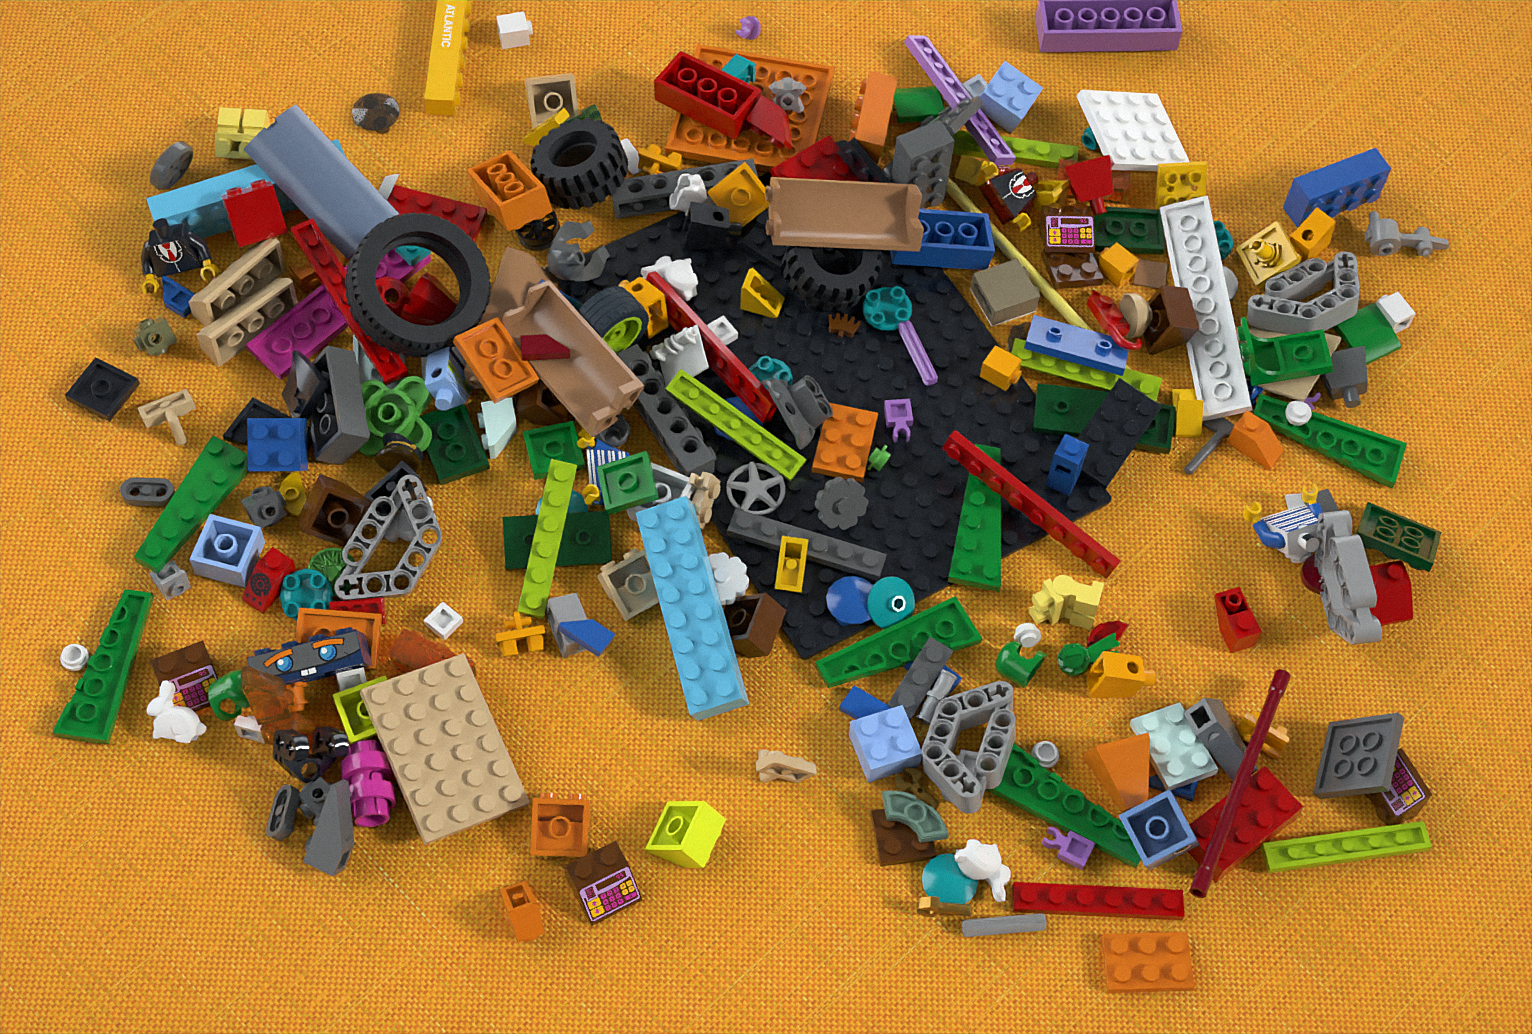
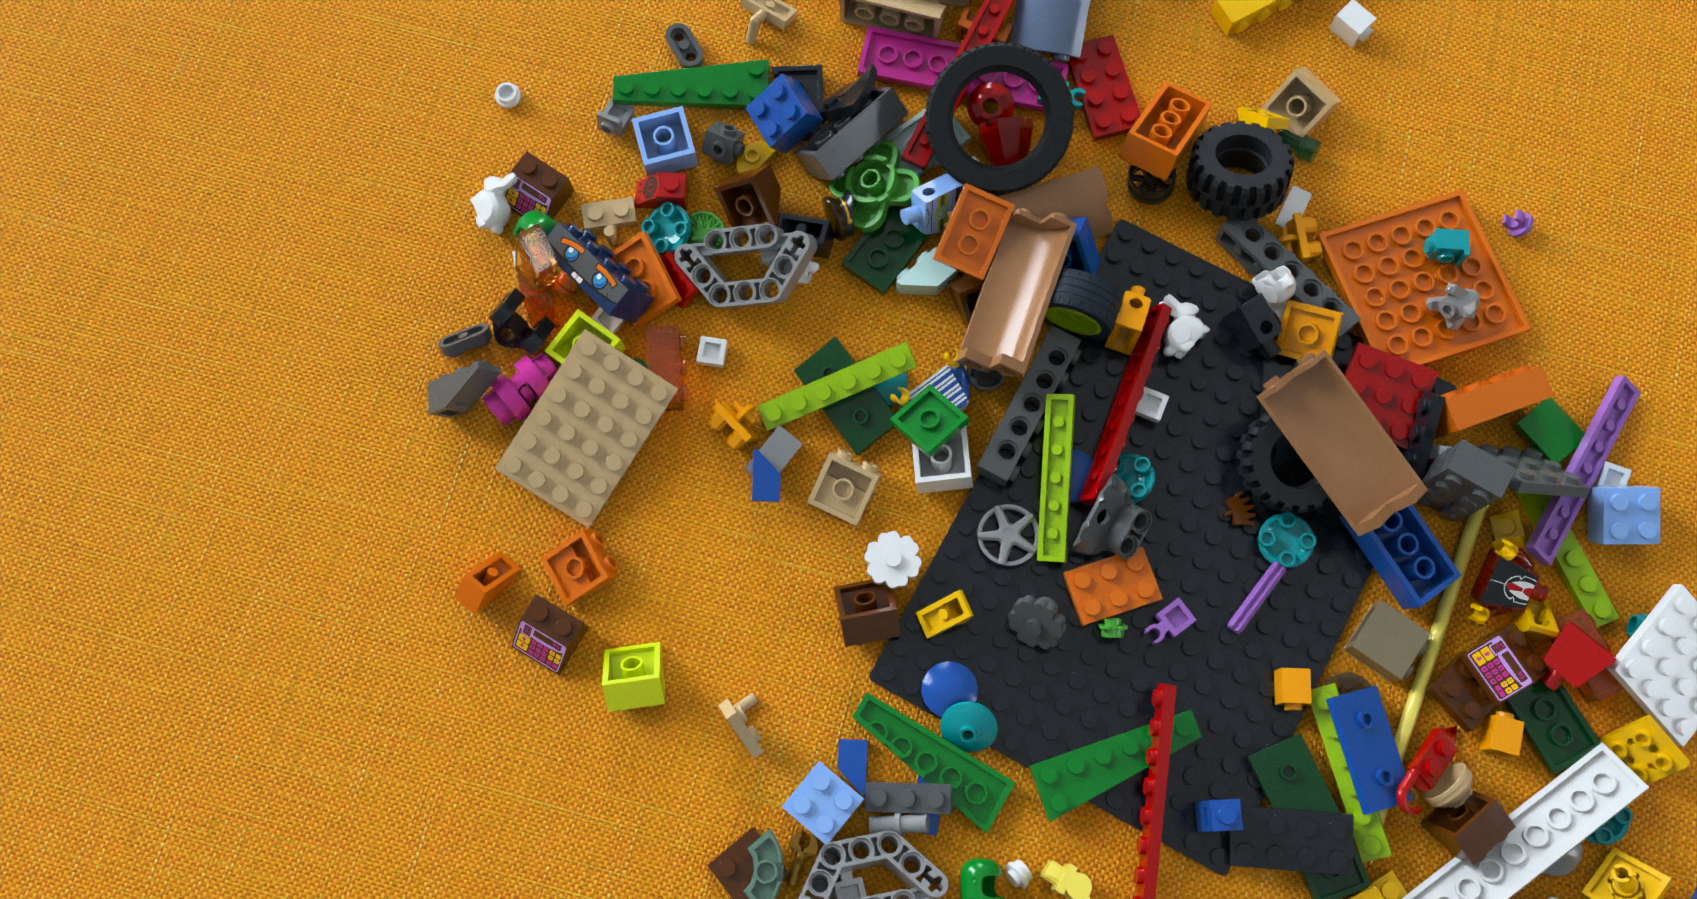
camera: 65 degrees right, 15 degrees up
green wing [52,589,153,745] -> none
dark grey brick [298,777,333,820] -> none
white sticker [378,174,399,200] -> none
dark red tile [520,334,570,361] -> none
green plate [523,421,585,480] -> none
dark grey piece [547,221,610,281] -> none
medium azure brick [635,496,749,721] -> none
white hinge [650,325,709,387] -> none
red brick [654,51,761,140] -> none
tan plate [688,472,721,530] -> none
dark grey plate [727,509,887,581] -> none
yellow slope [740,268,785,318] -> none
red slope [746,96,793,150] -> none
medium nougat piece [1133,259,1167,289] -> none
none -> tan plate [581,197,638,246]

